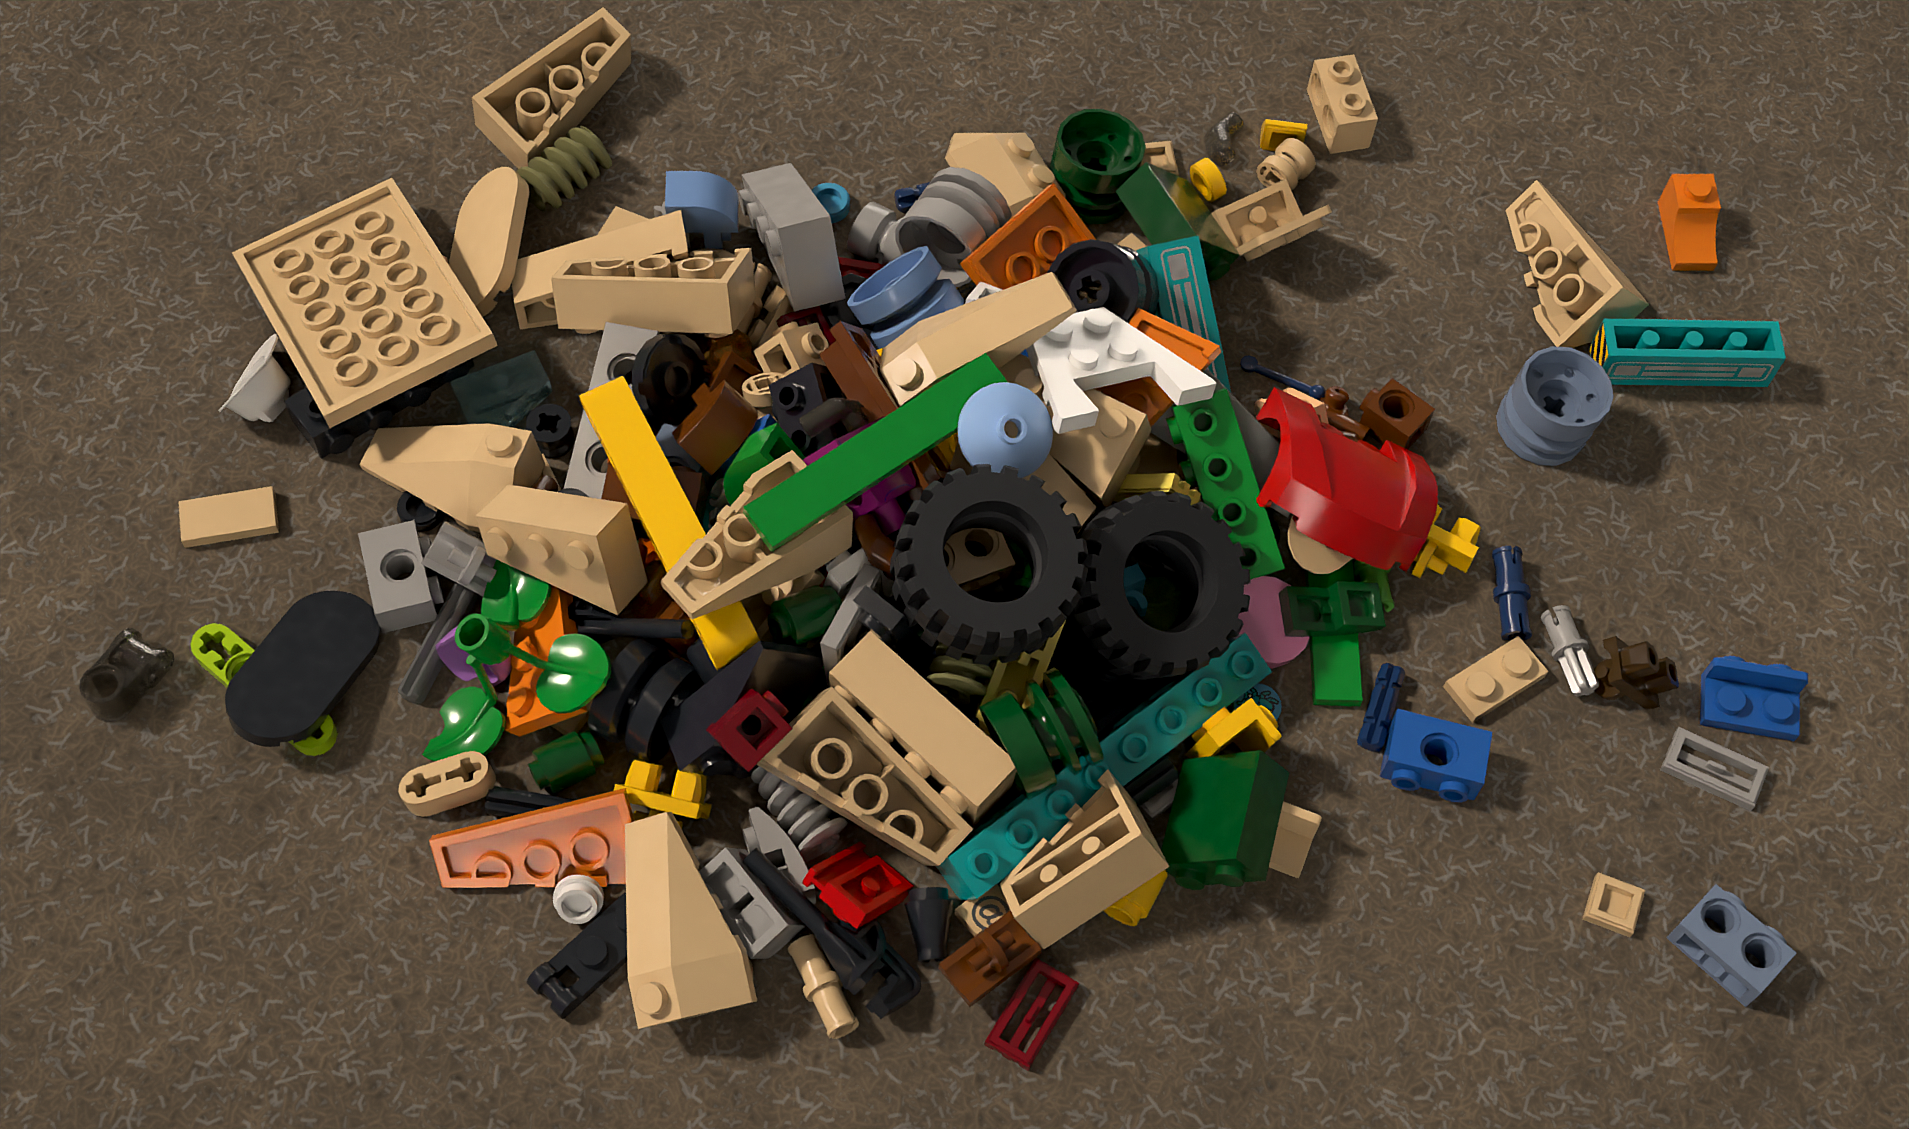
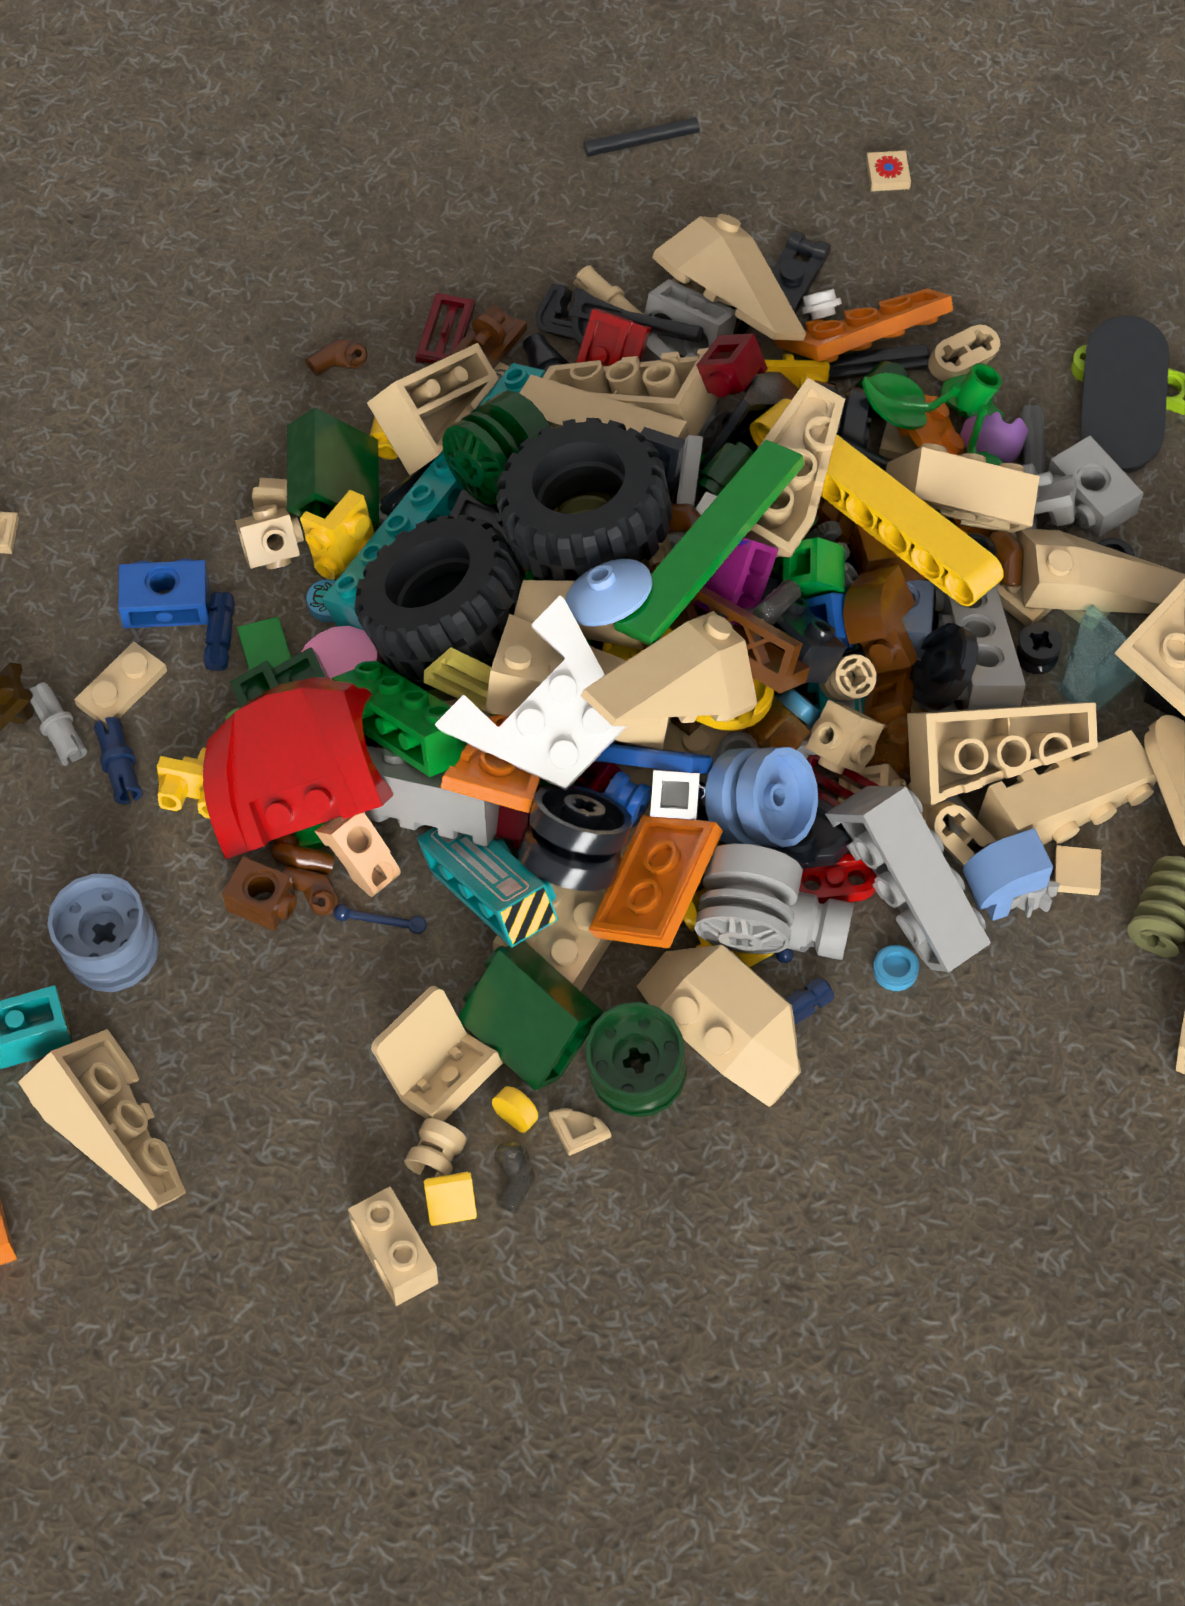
camera: 165 degrees right, 0 degrees up
none -> tan brick [235,504,304,569]
none -> reddish brown arm [305,339,368,376]
none -> tan tile [866,150,911,191]

